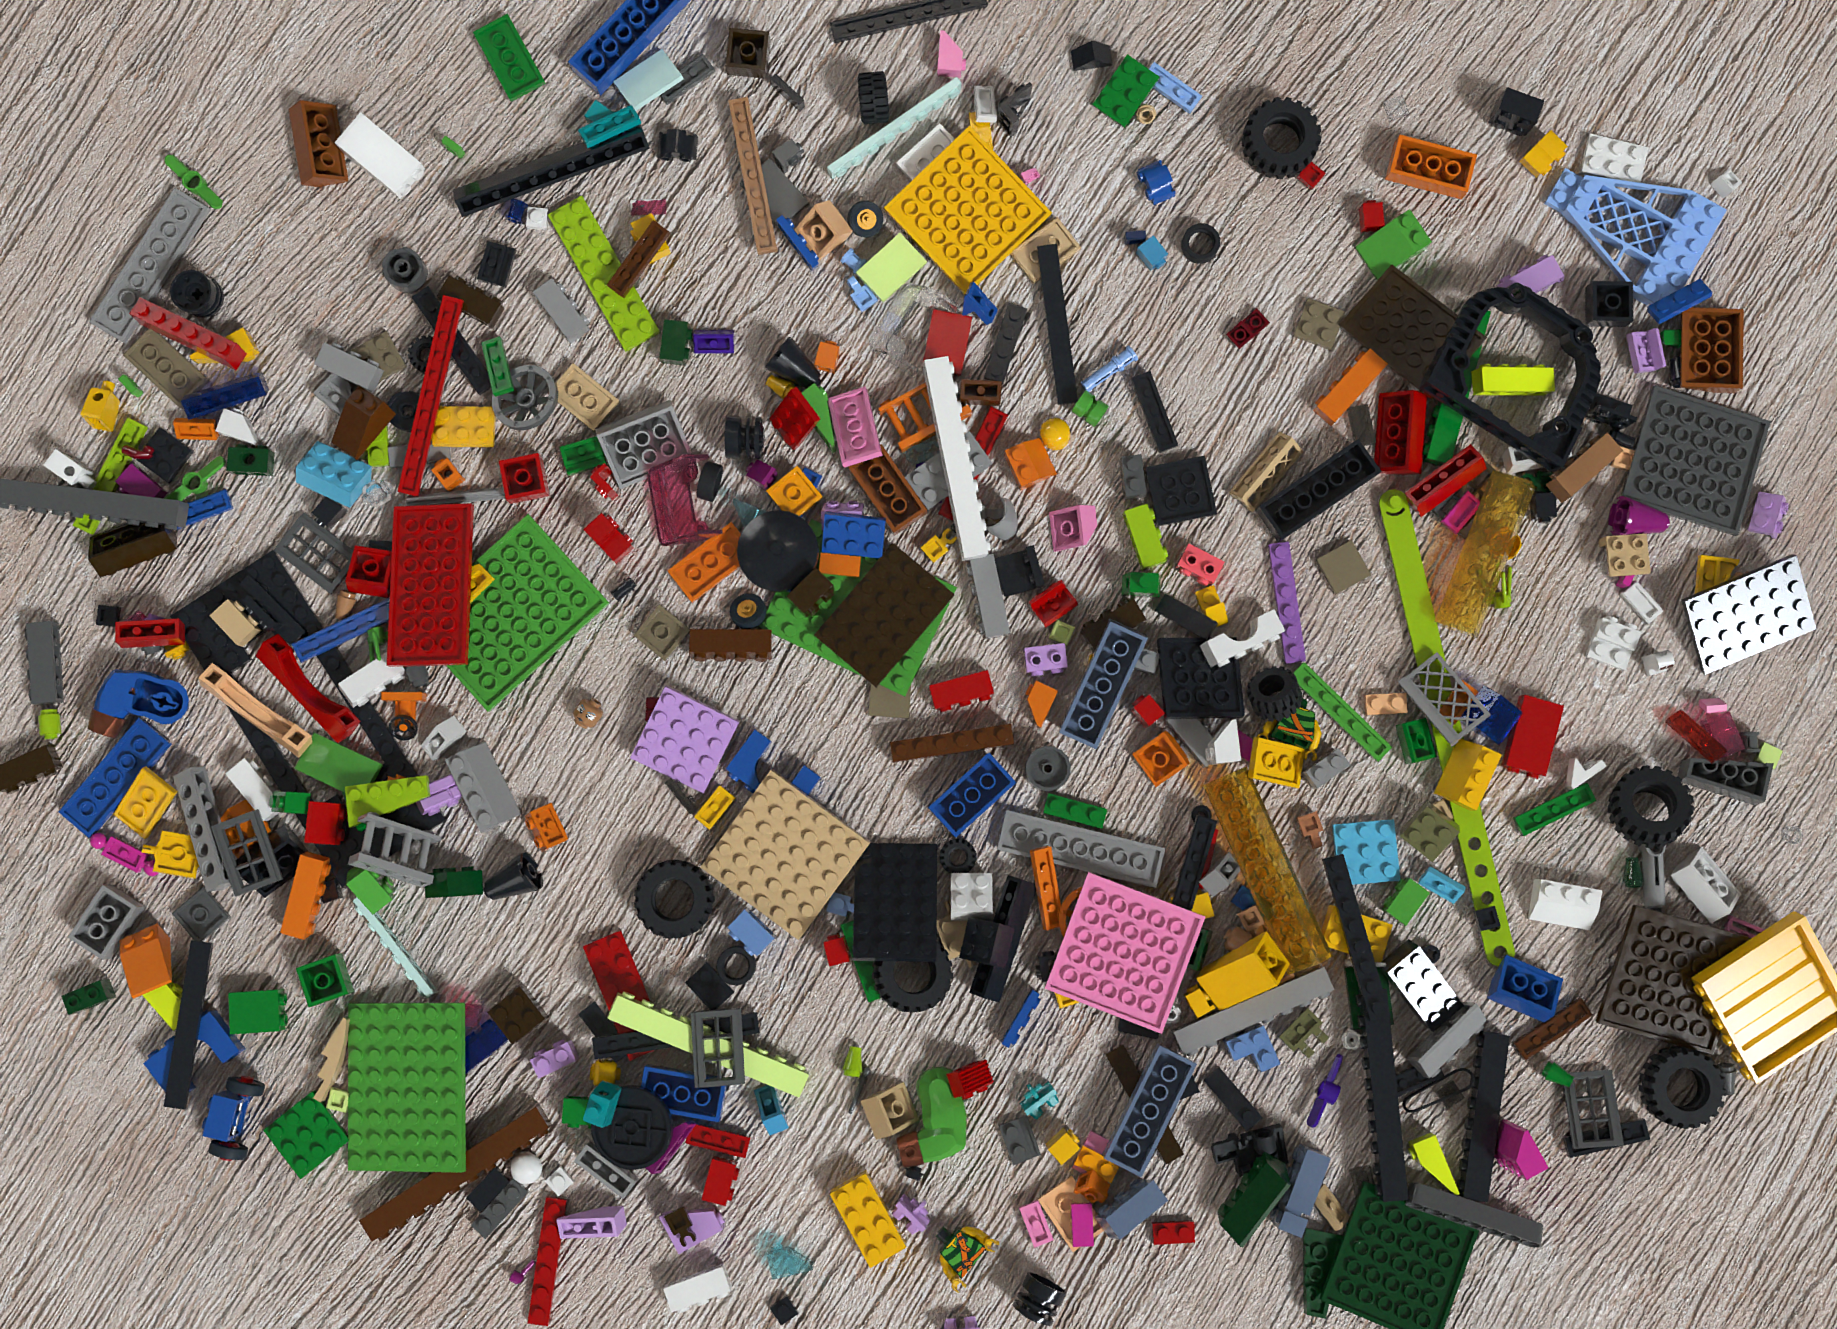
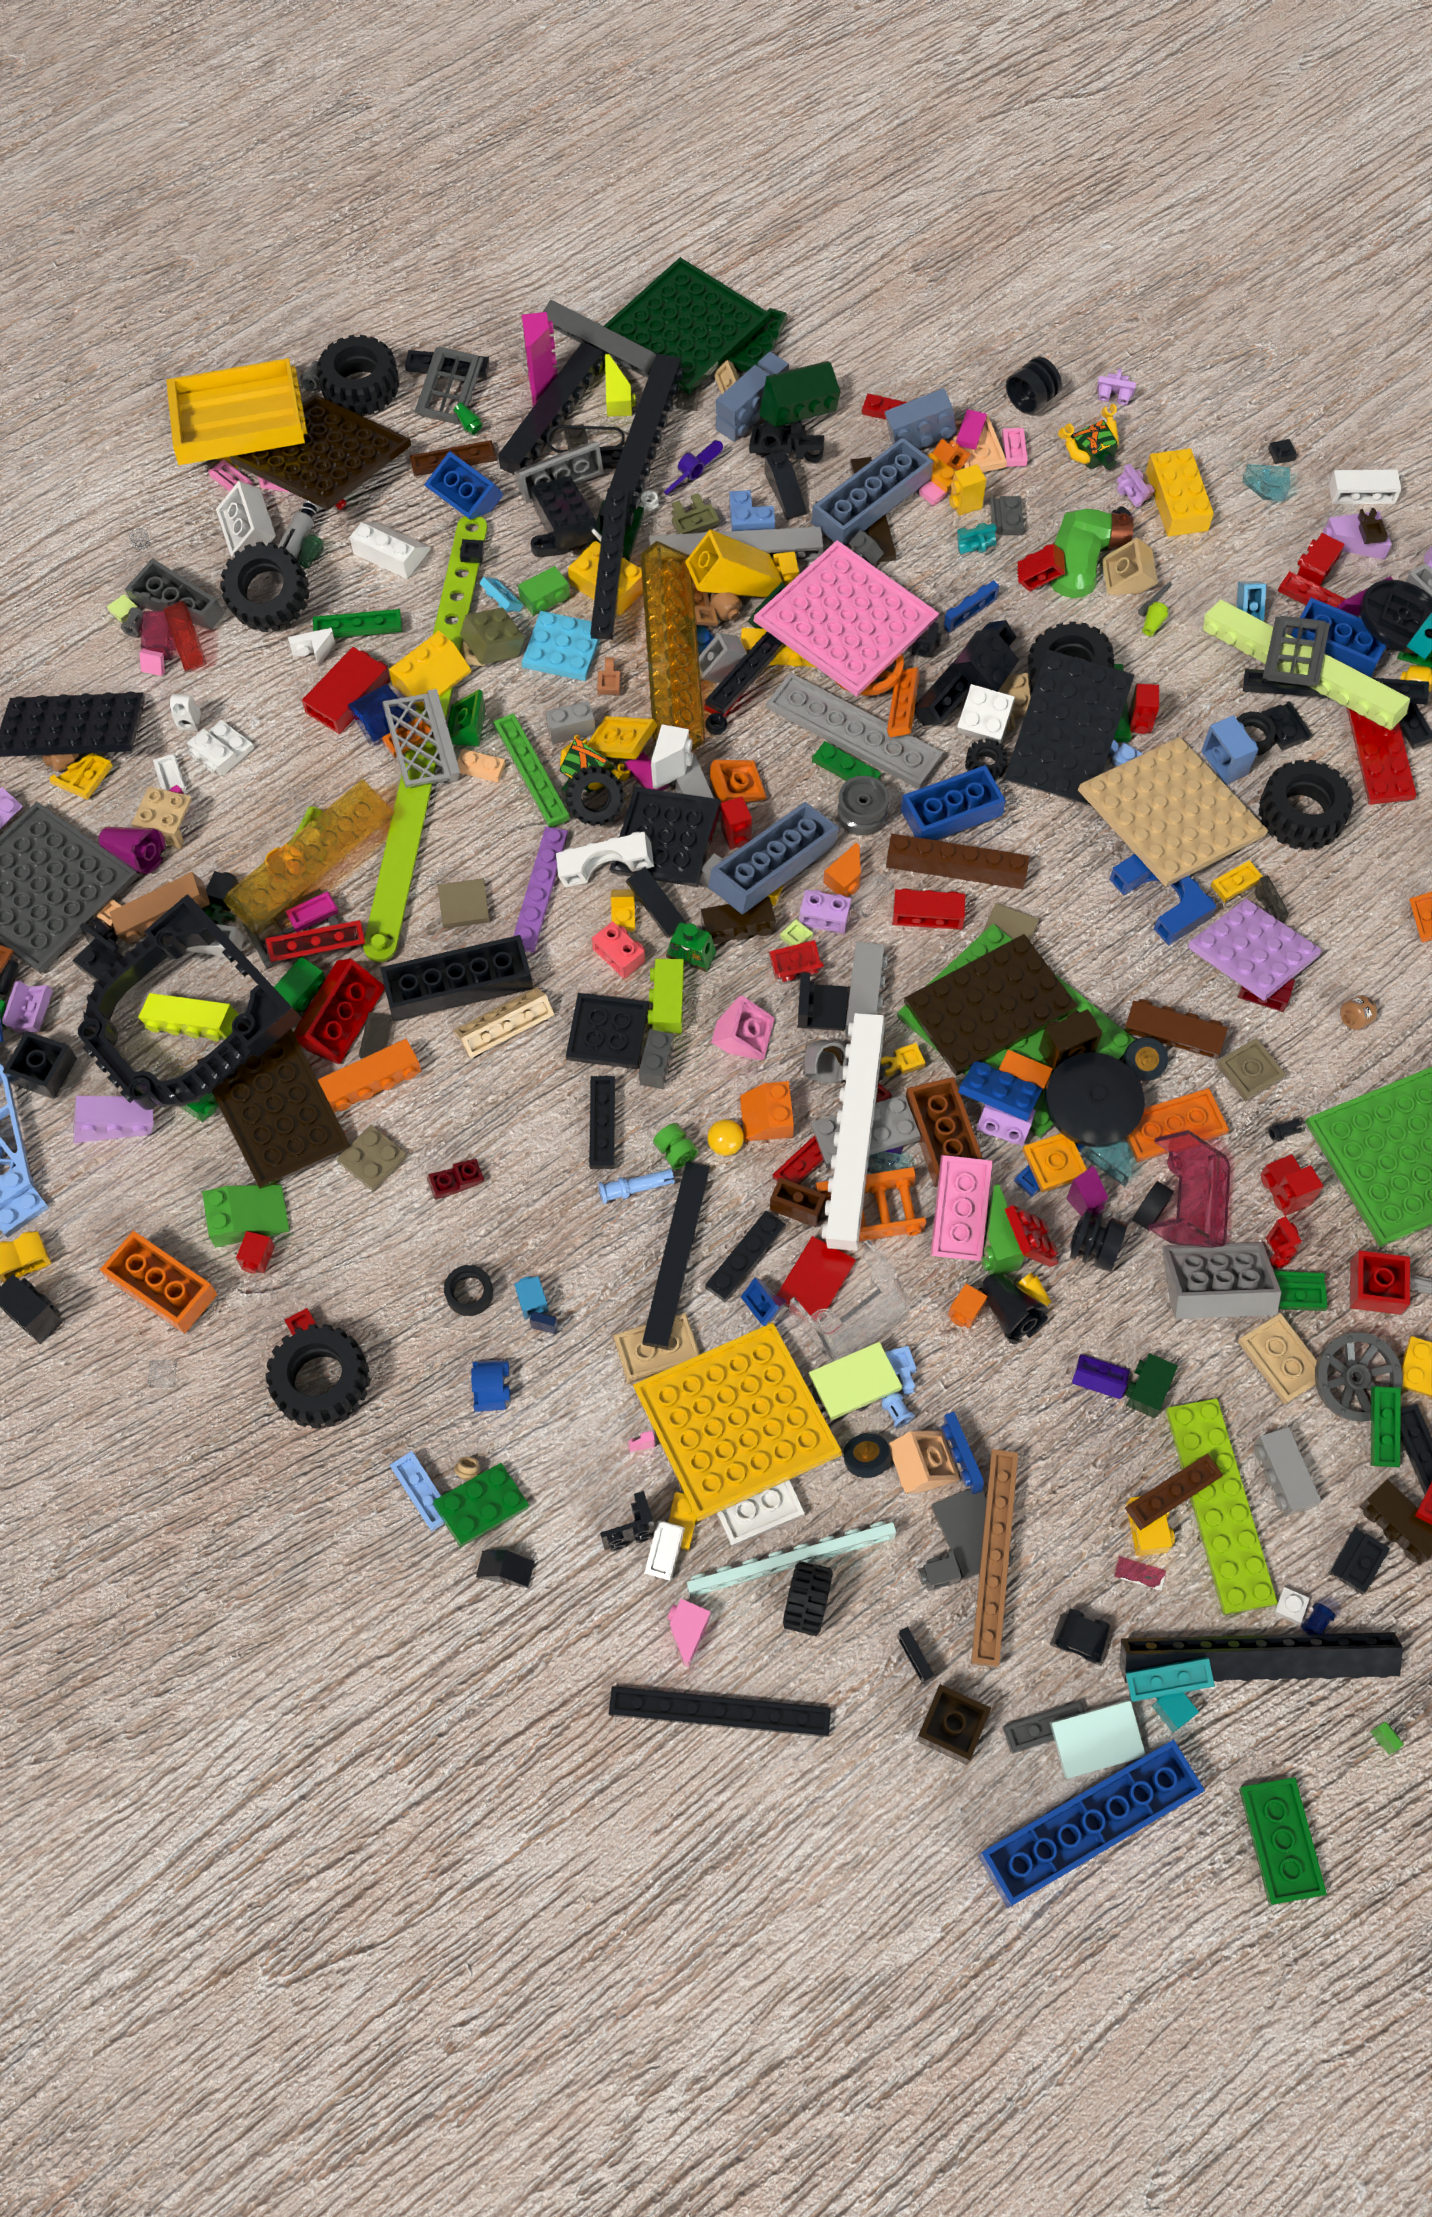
camera: 160 degrees left, 20 degrees down
none -> dark grey brick [849,530,884,565]

